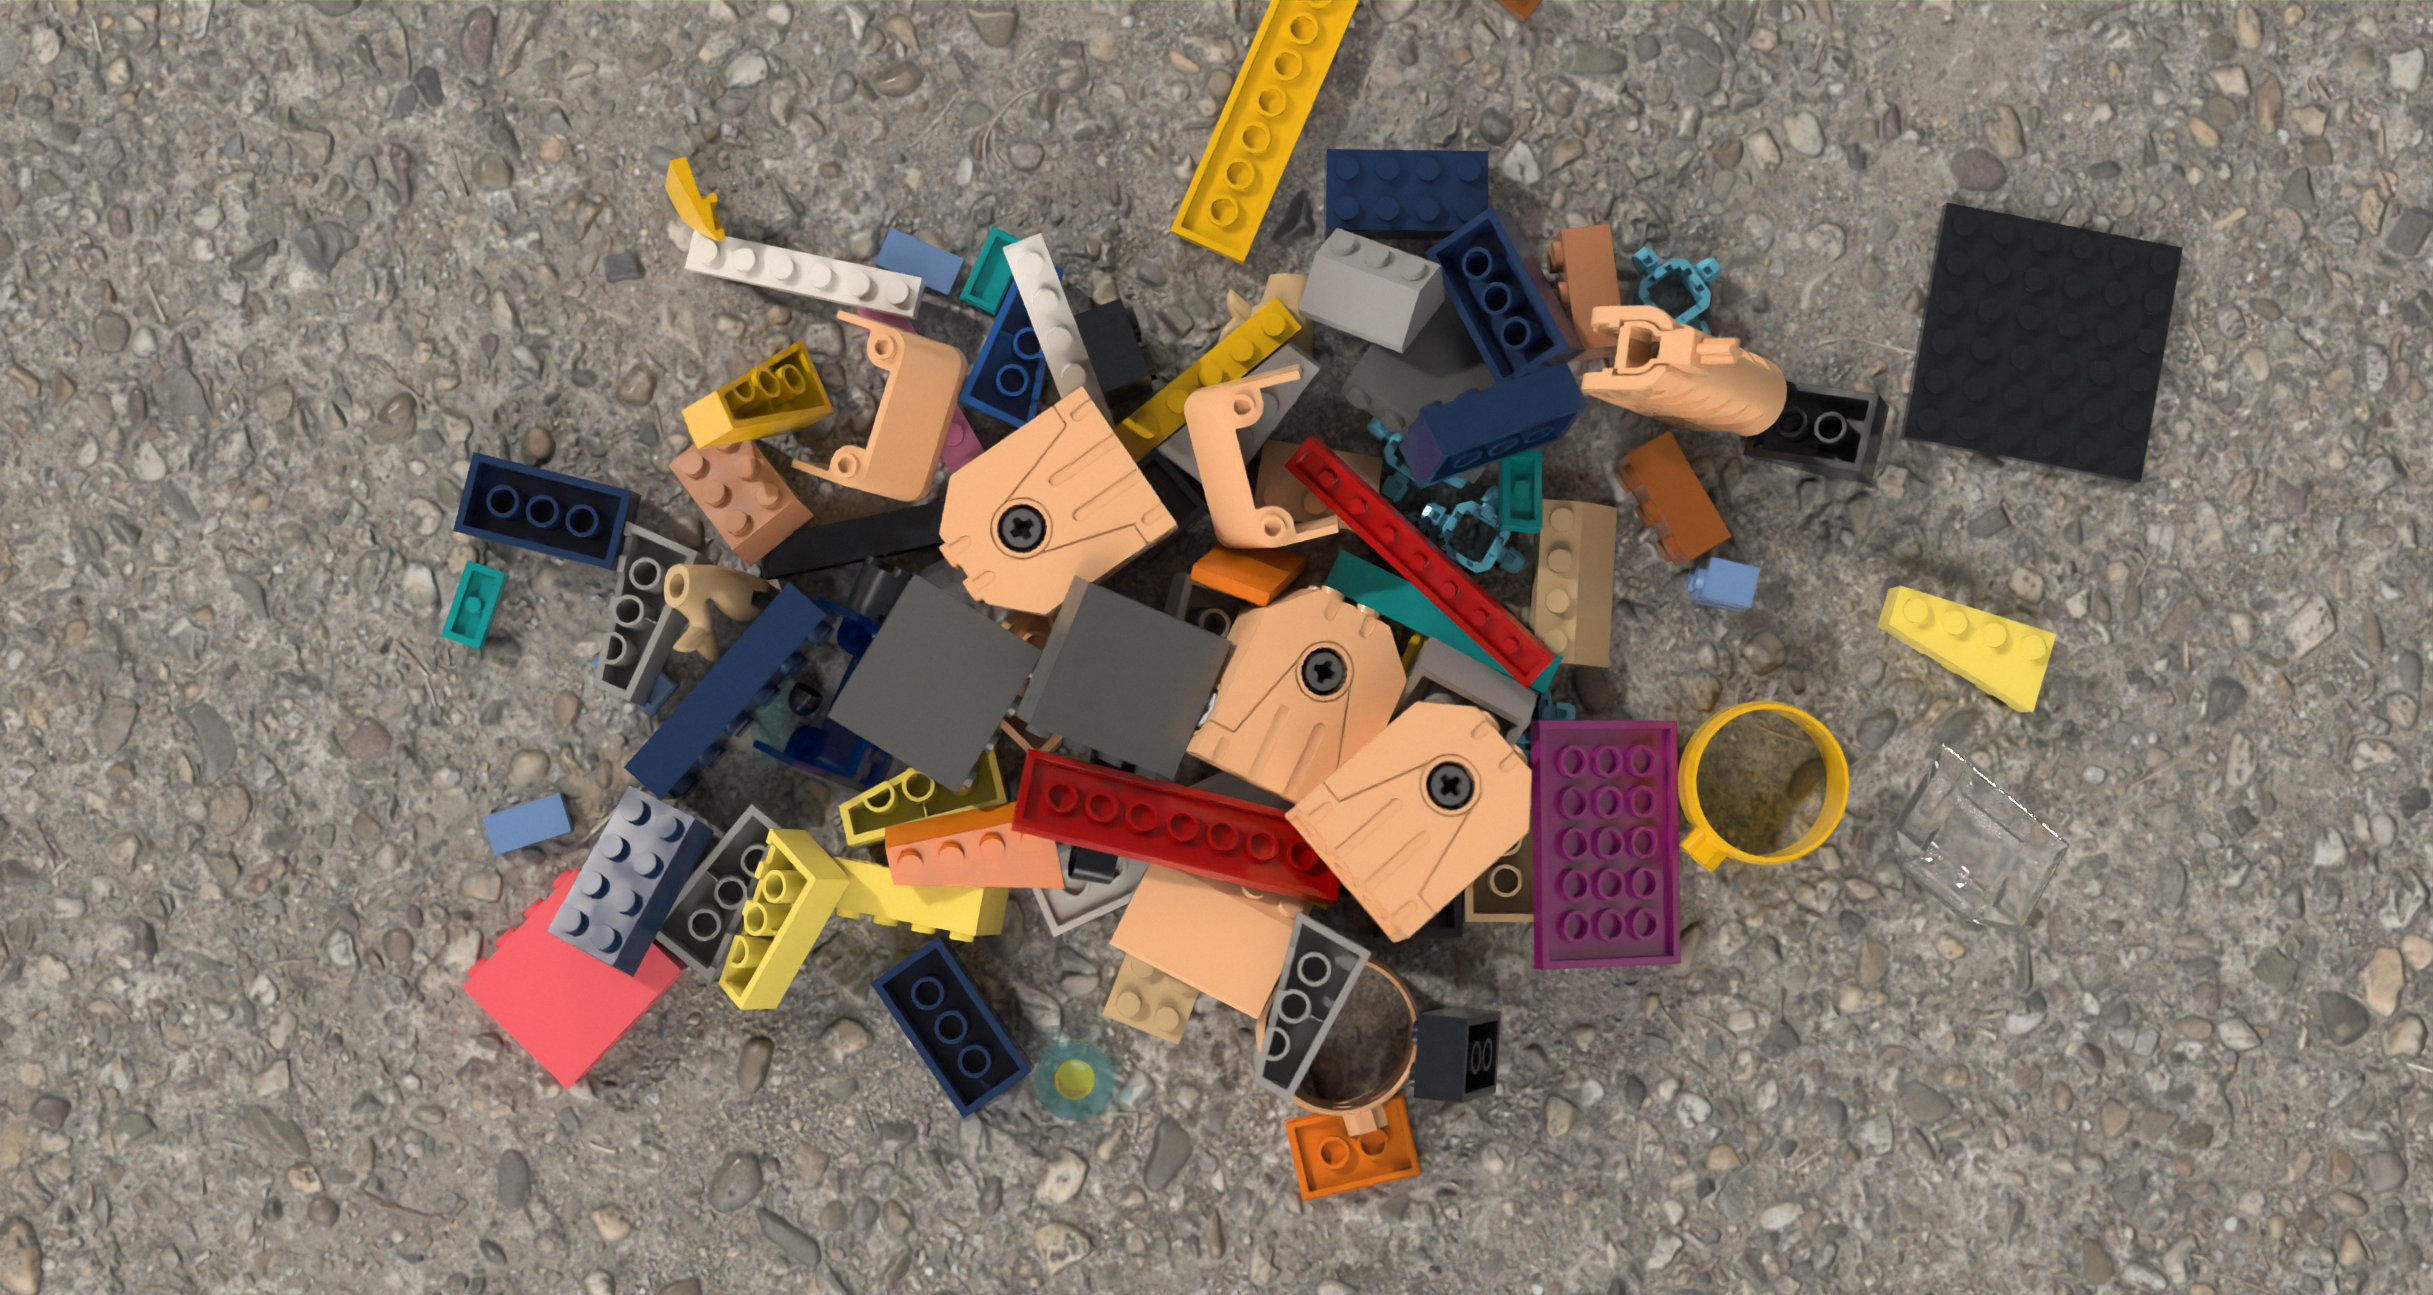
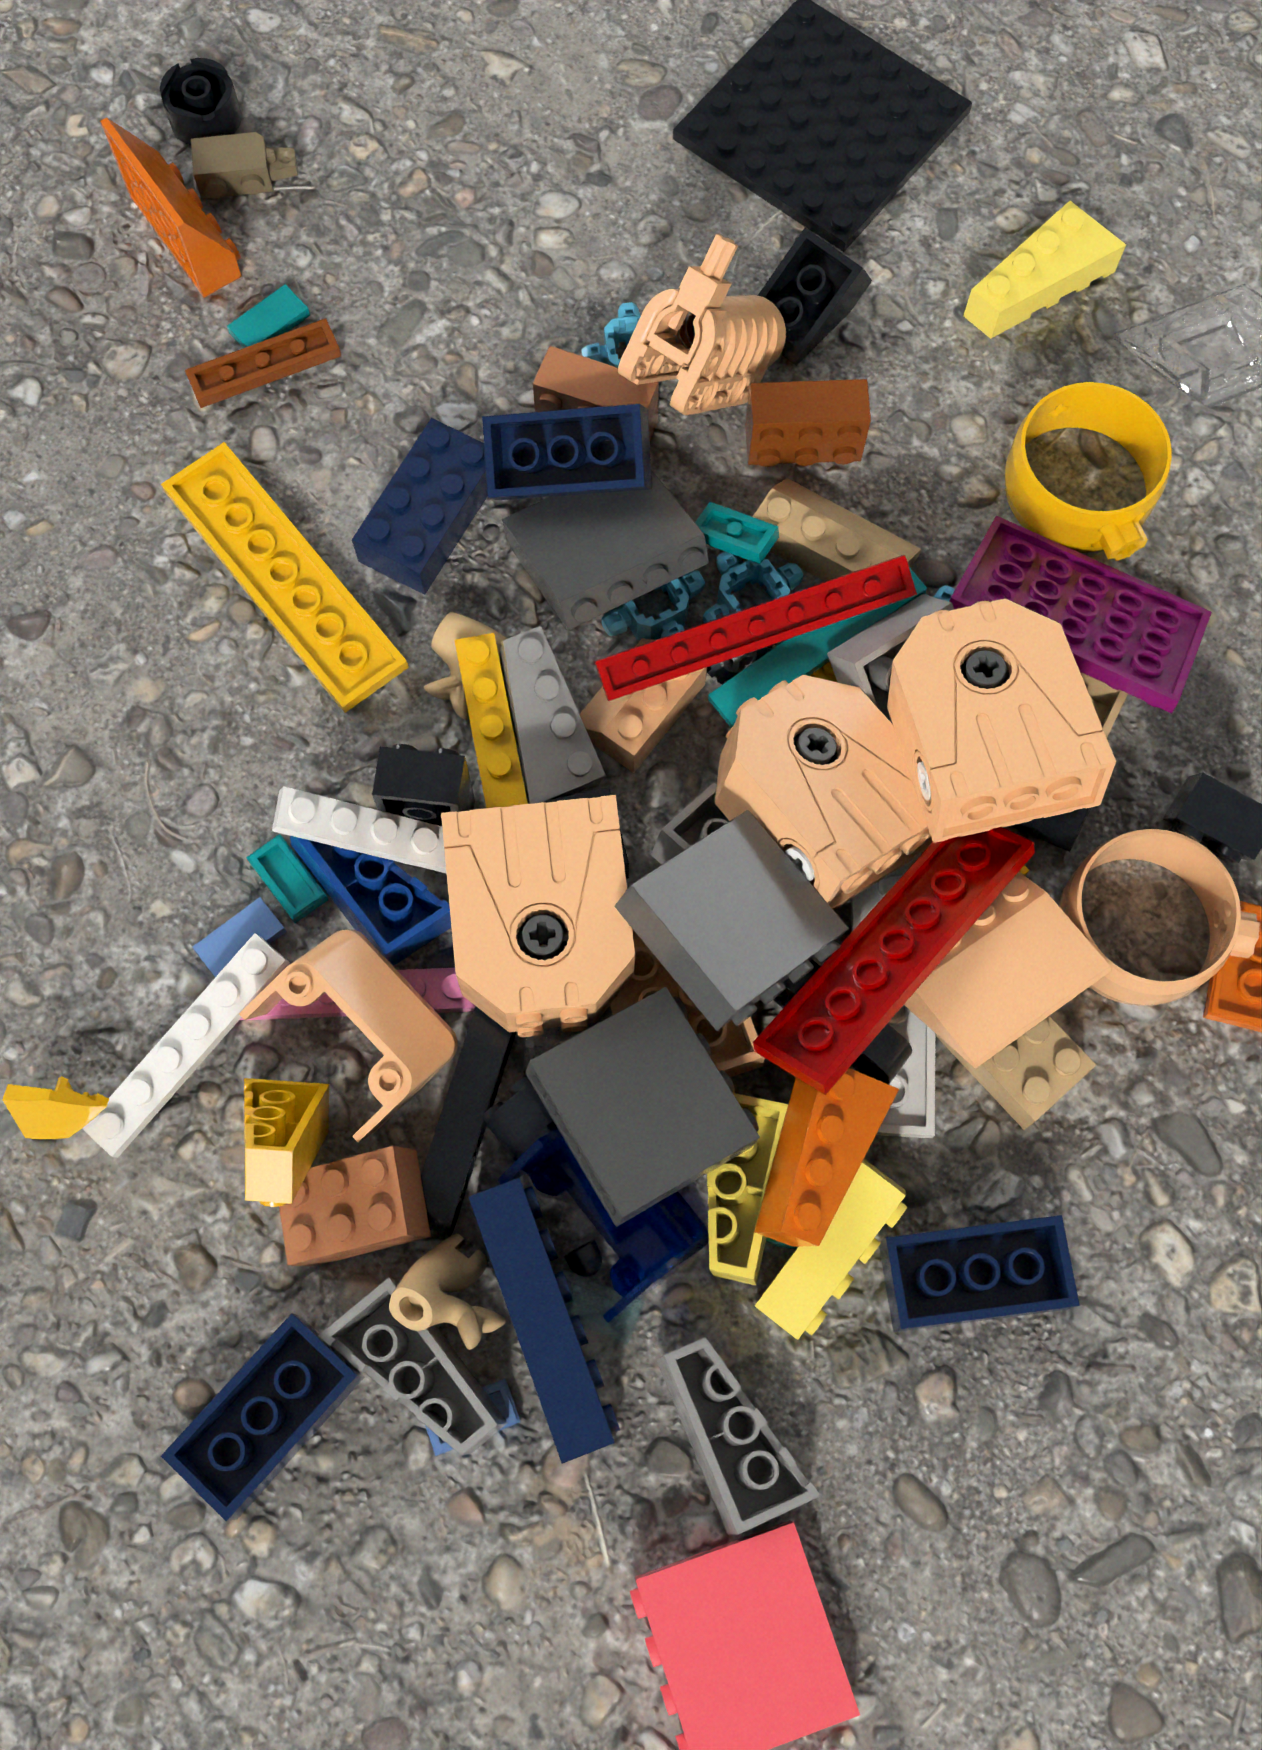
camera: 60 degrees left, 15 degrees down
teal plate [441,560,509,650] -> none
medium blue tile [482,793,575,856] -> none
brick [546,785,714,977] -> none
light yellow wedge [718,828,851,1010] -> none
clear light blue tile [1034,1039,1115,1122] -> none
light nougat windscreen [1184,364,1340,549] -> none
orange tile [1190,543,1307,607] -> none
light grey wedge [1253,911,1372,1102] -> none
light grey slope [1298,228,1445,353] -> none
dark blue brick [1399,362,1588,489] -> none
medium blue brick [1685,557,1760,613] -> none

